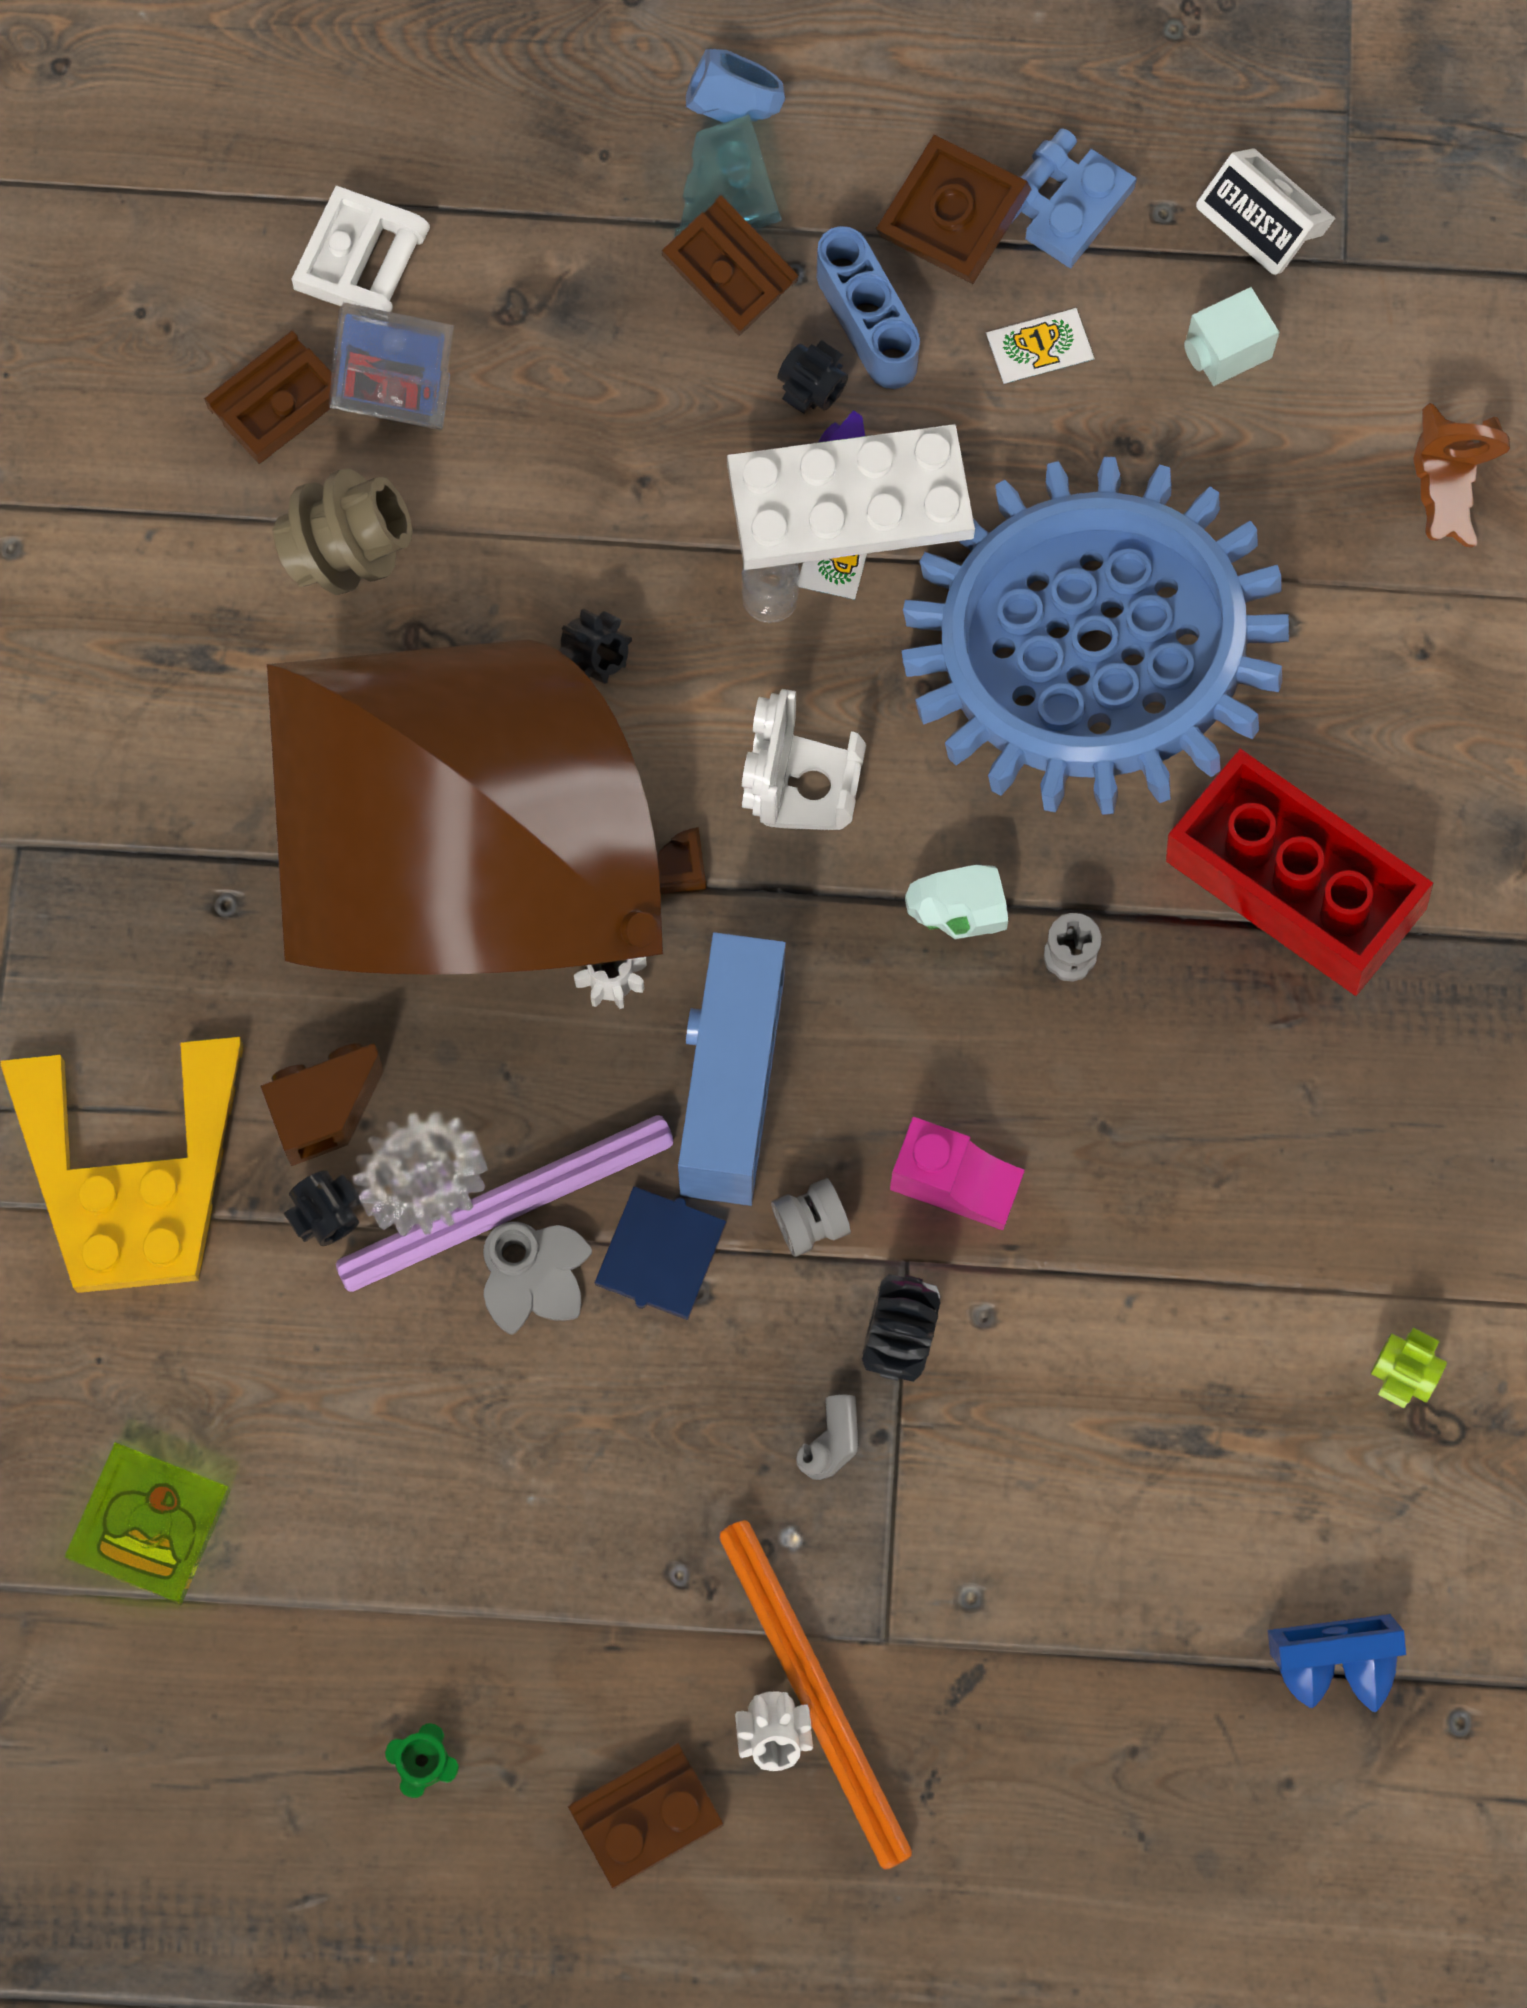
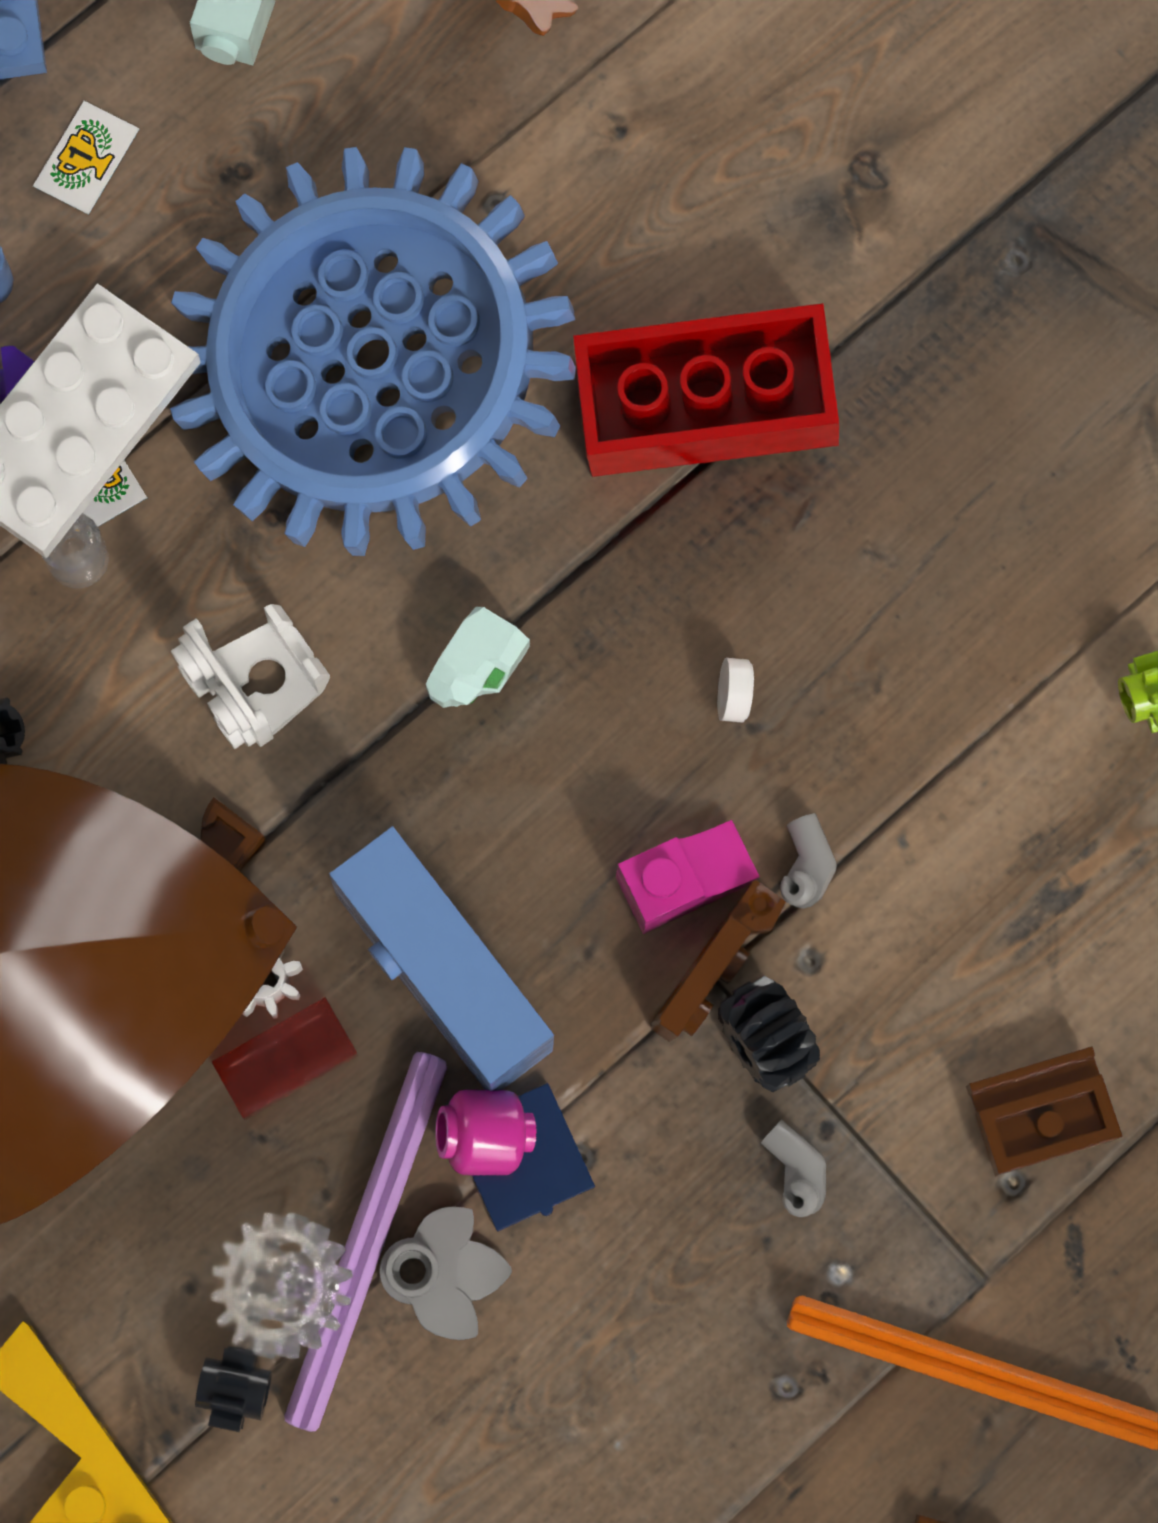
camera: 50 degrees left, 5 degrees up
reddish brown slope [260,1043,384,1167] -> none
white gear [735,1691,813,1771] -> none
light grey wheel [771,1178,851,1257] -> none
light grey bush [1044,913,1101,982] -> none
none -> clear red plate [212,997,358,1120]
none -> dark pink head [435,1089,536,1175]
none -> reddish brown hinge [650,879,786,1042]
none -> white tile [717,658,754,723]
none -> light grey arm [780,813,837,909]
none -> reddish brown plate [966,1046,1123,1177]

